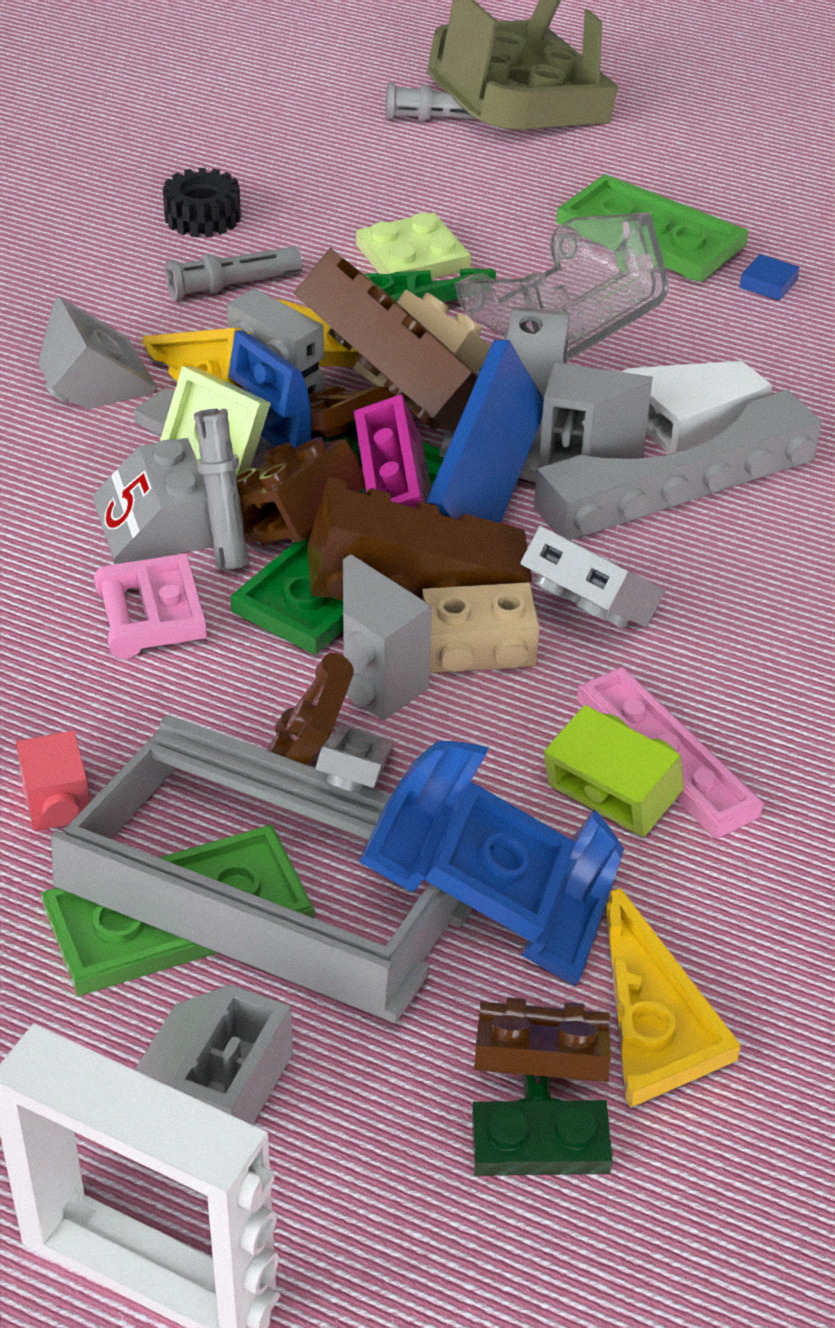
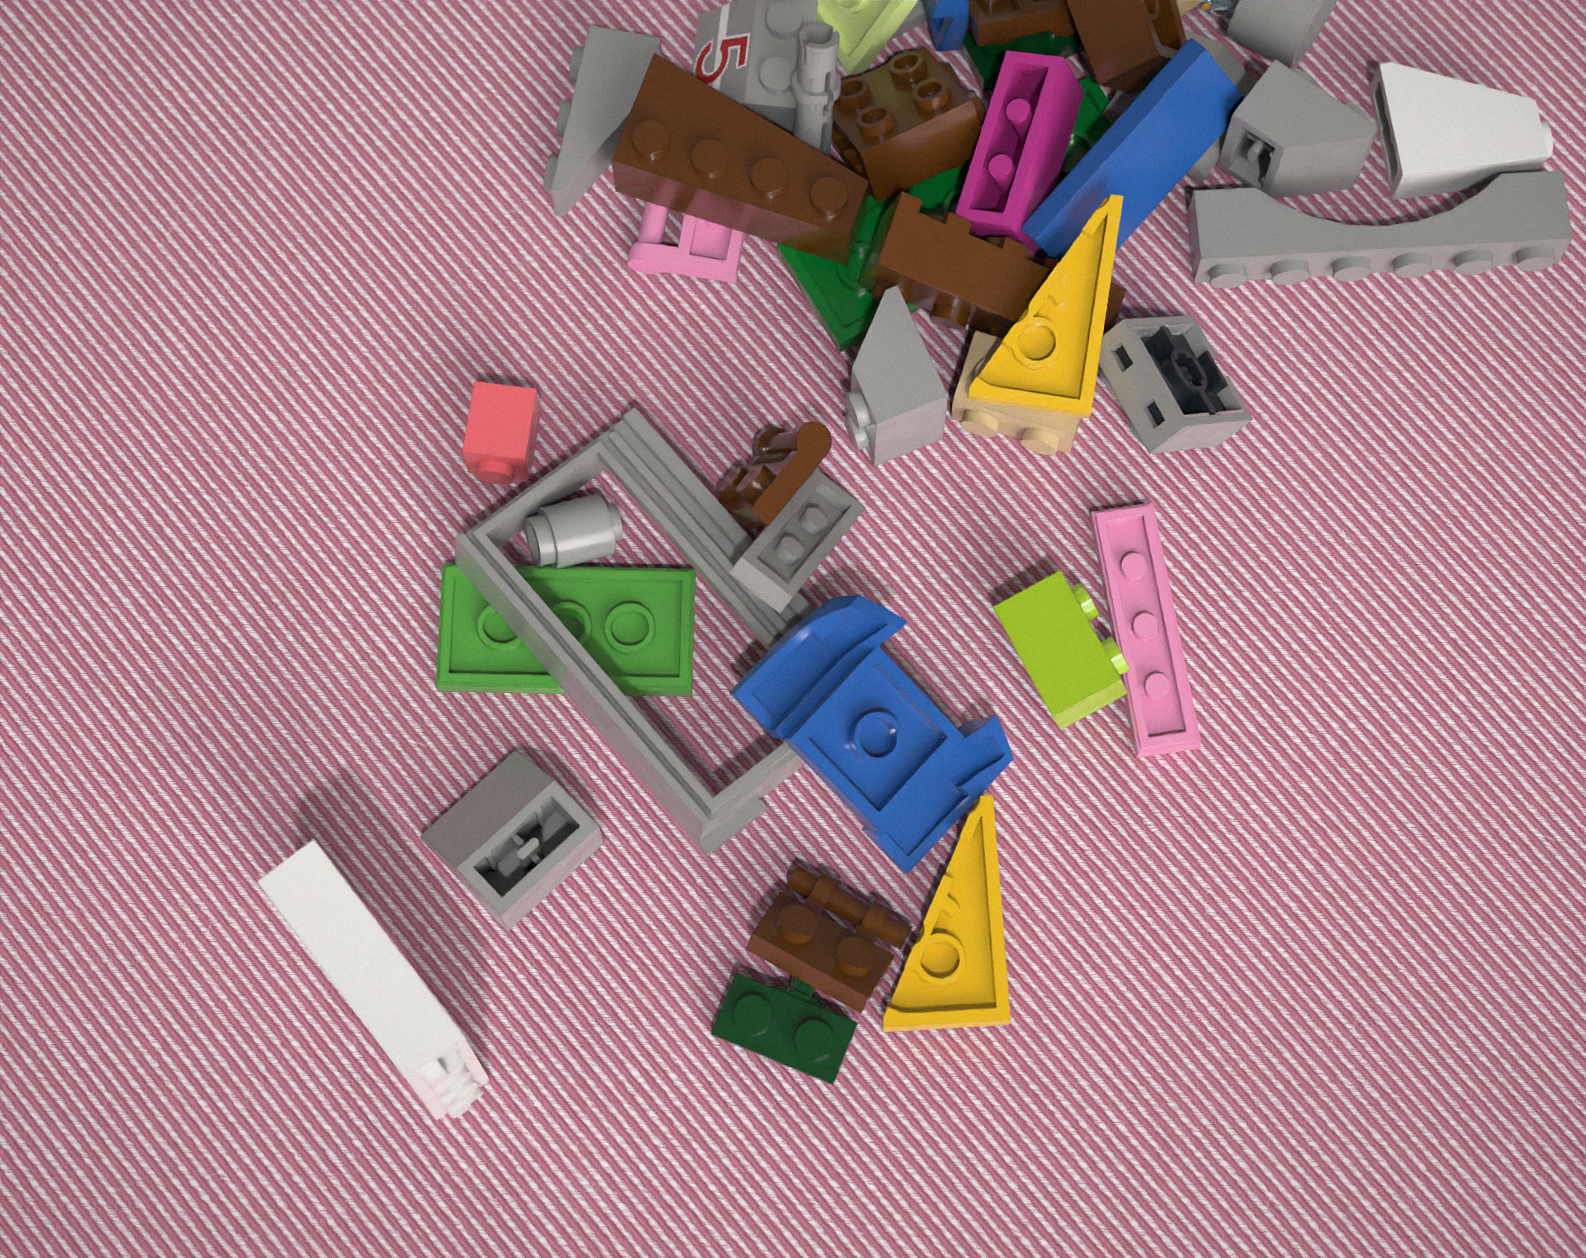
camera: 25 degrees right, 30 degrees up
none -> light grey brick [525,494,623,569]
none -> light grey slope [543,25,663,217]
none -> reddish brown wedge [611,53,869,266]
none -> yellow wing [967,194,1123,418]

